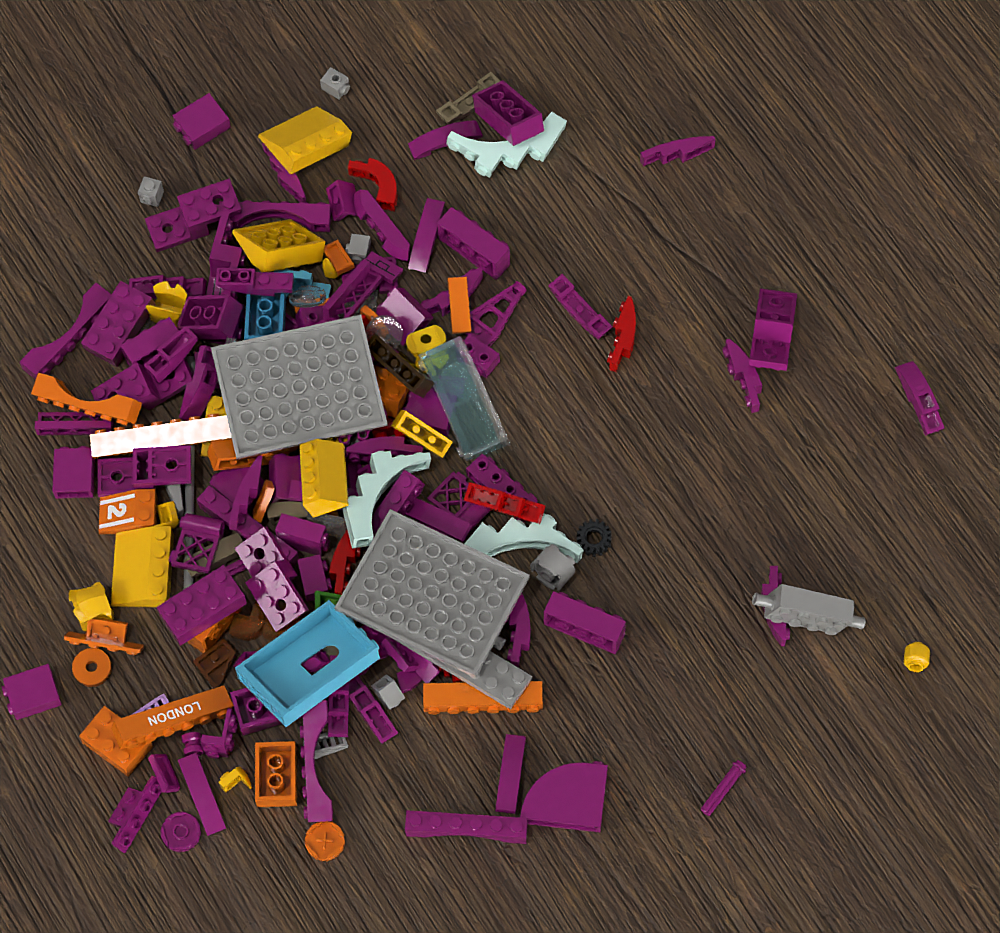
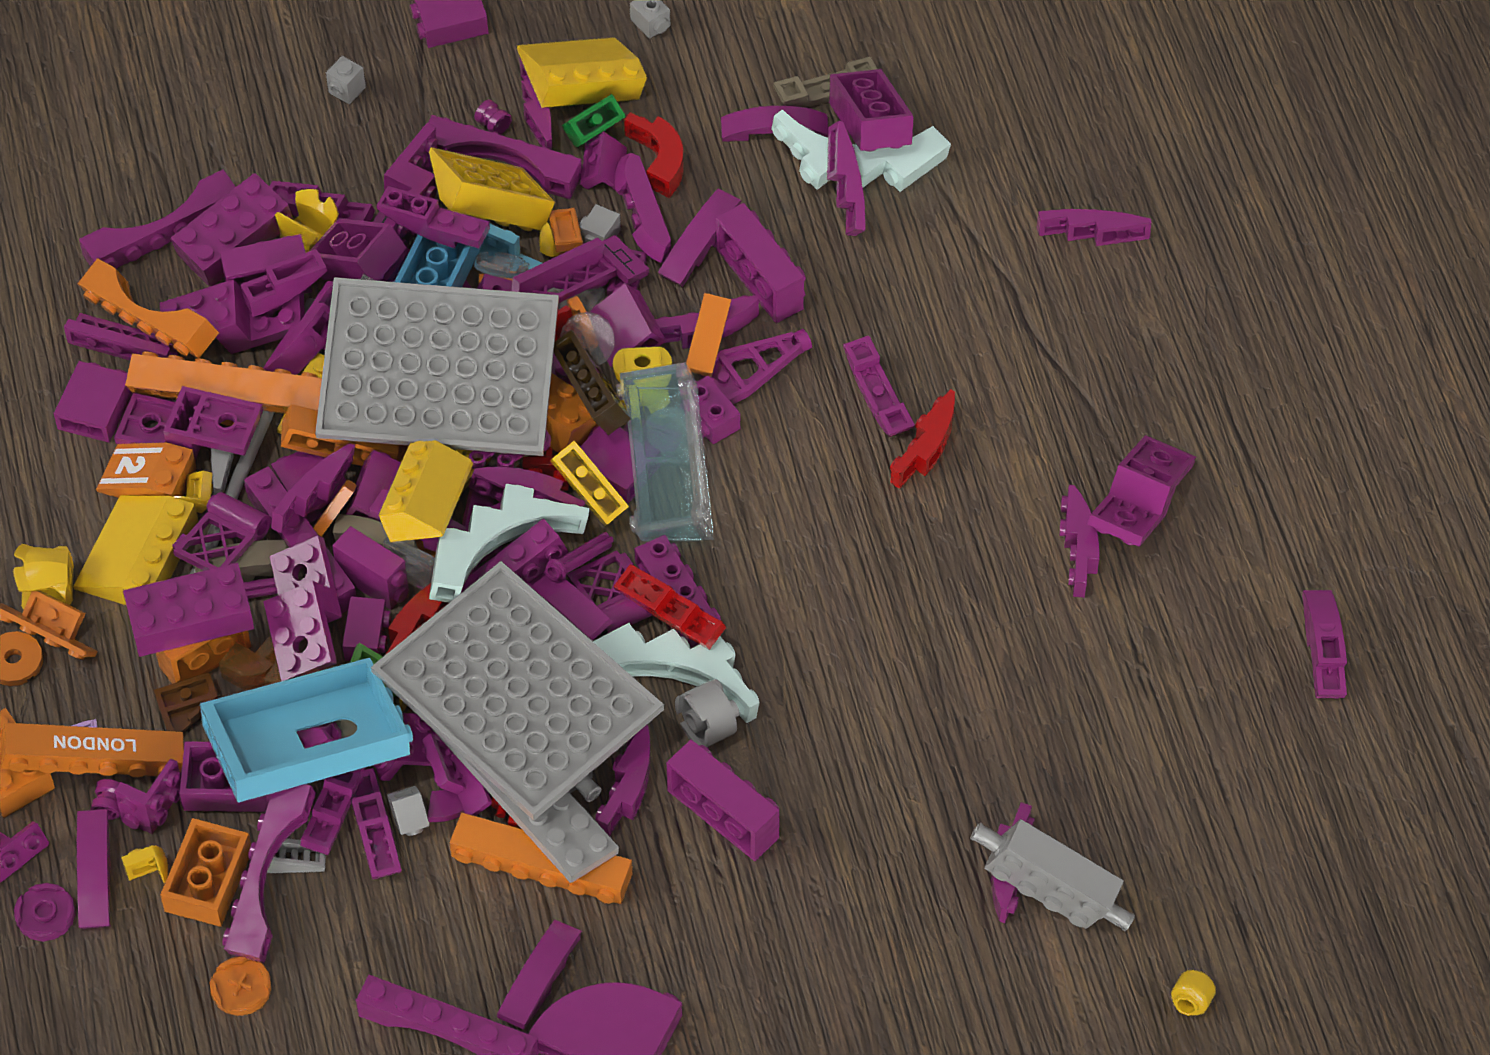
camera: 15 degrees right, 10 degrees down
magenta bracket [144,179,242,252] -> none
magenta tile [148,754,181,793] -> none
black tyre [577,519,612,557] -> none
none -> magenta wheel [474,99,512,135]
none -> magenta axle [545,532,614,581]
none -> green brick [562,94,626,148]
none -> magenta slope [827,121,865,236]

